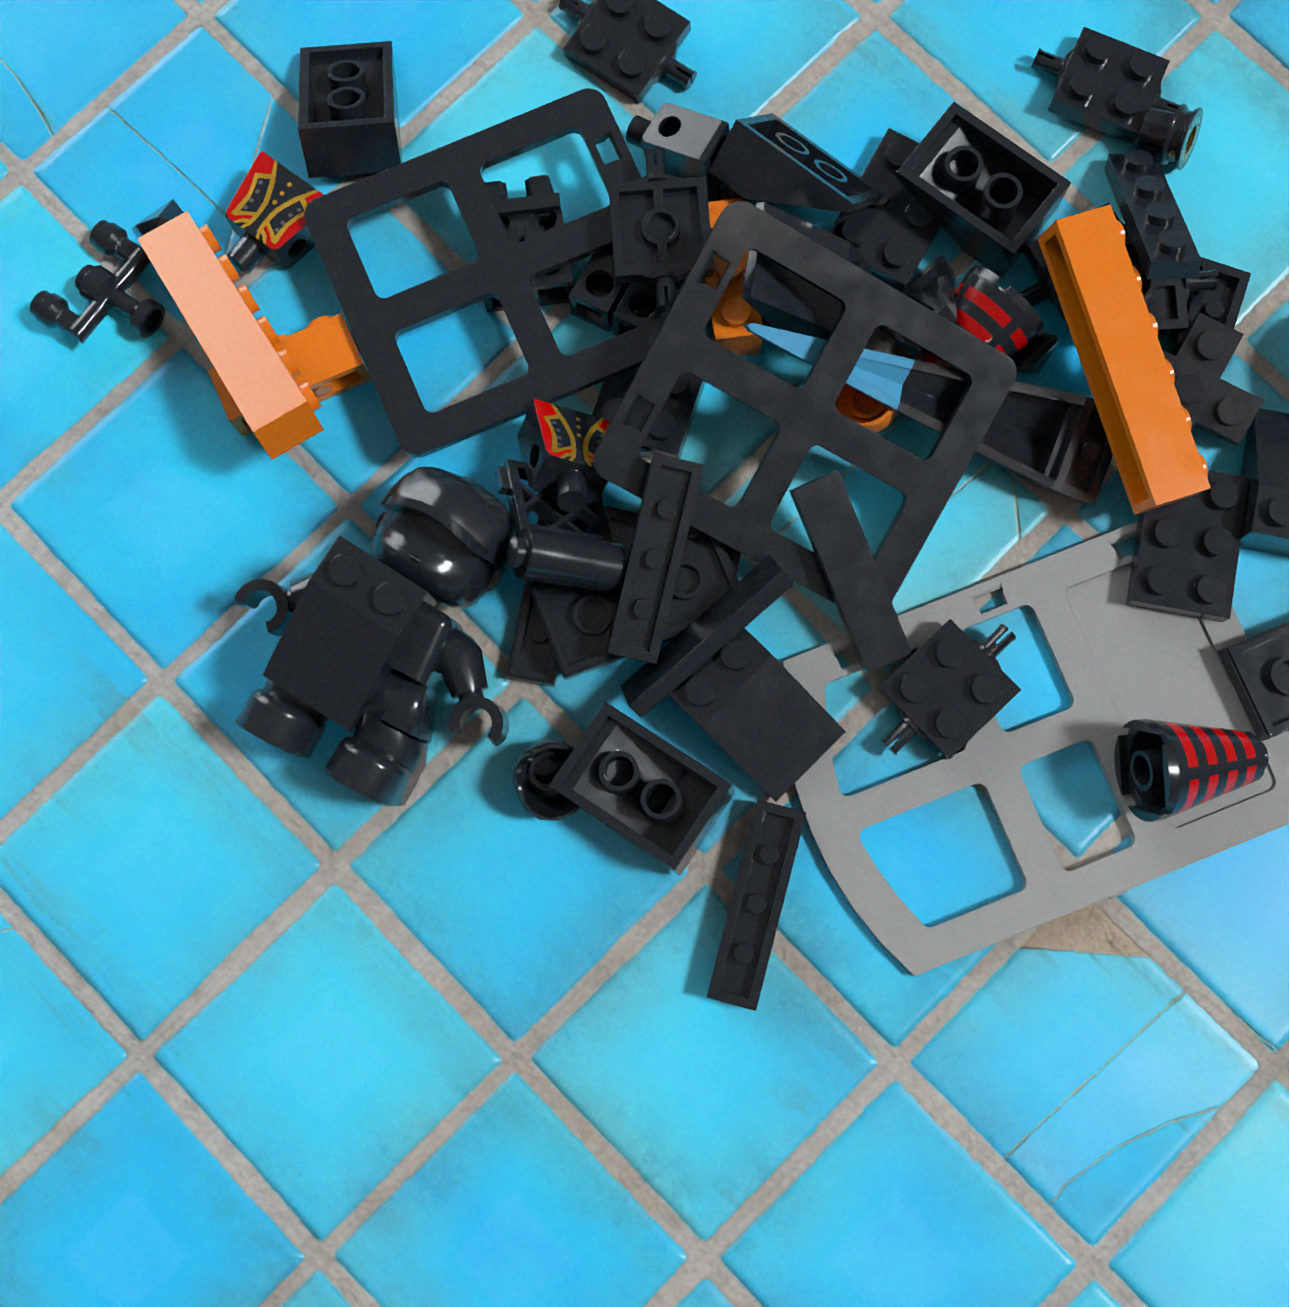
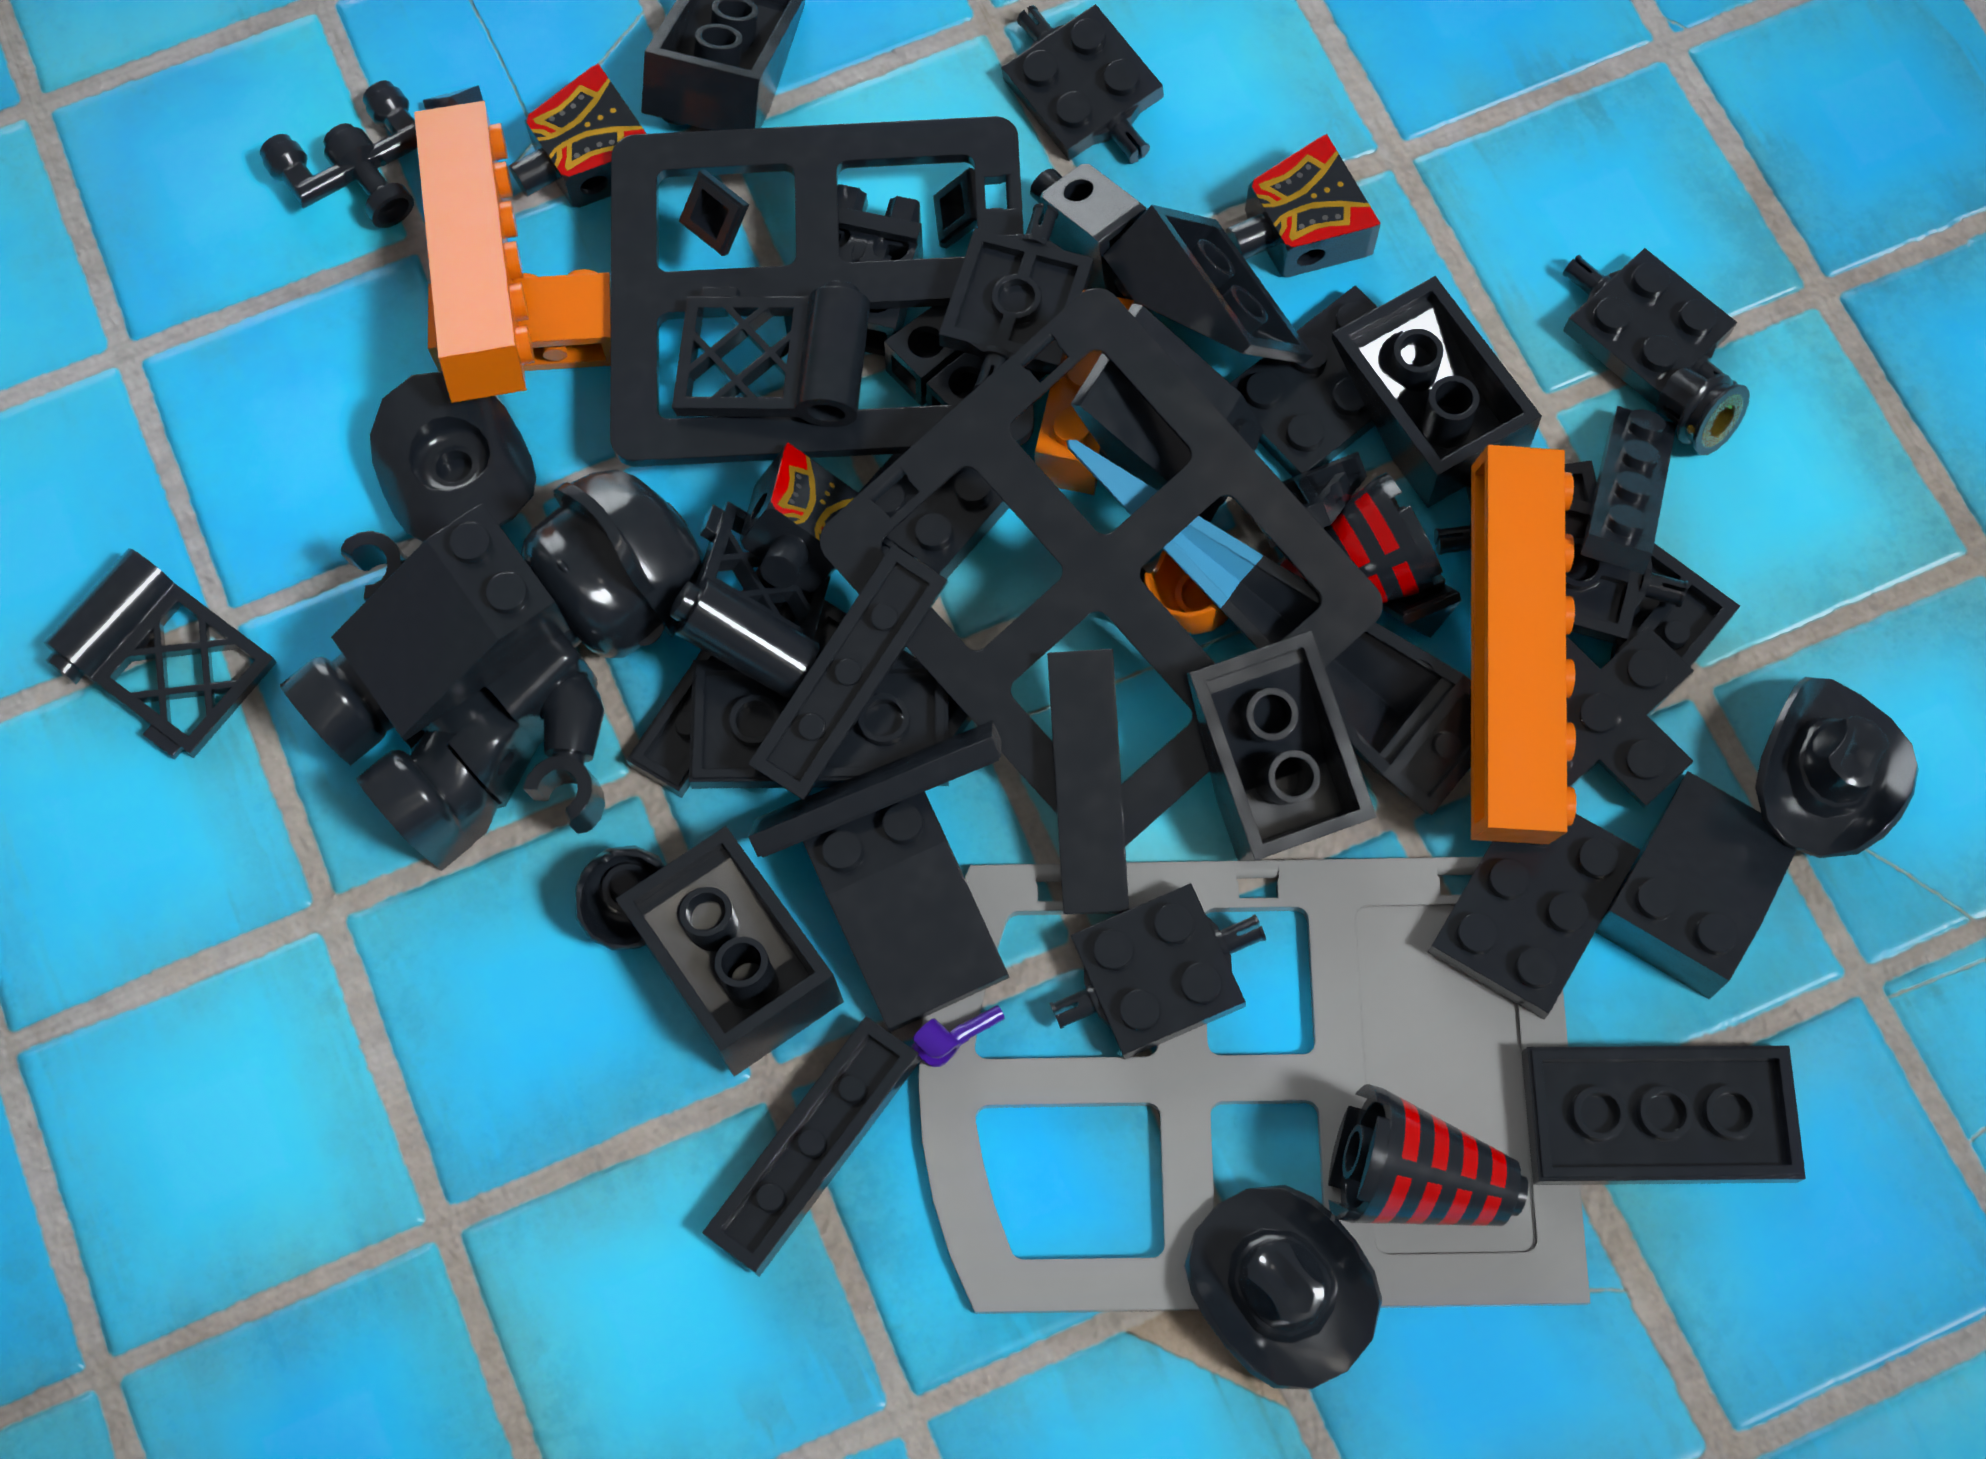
camera: 20 degrees right, 10 degrees down
none -> black piece [44,548,277,759]
none -> black hat [370,371,536,542]
none -> black piece [672,281,870,427]
none -> black slope [679,169,749,256]
none -> dark purple hand [911,1005,1005,1067]
none -> black slope [933,167,978,249]
none -> black hat [1184,1185,1382,1390]
none -> black slope [1187,631,1377,861]
none -> torso [1226,134,1381,277]

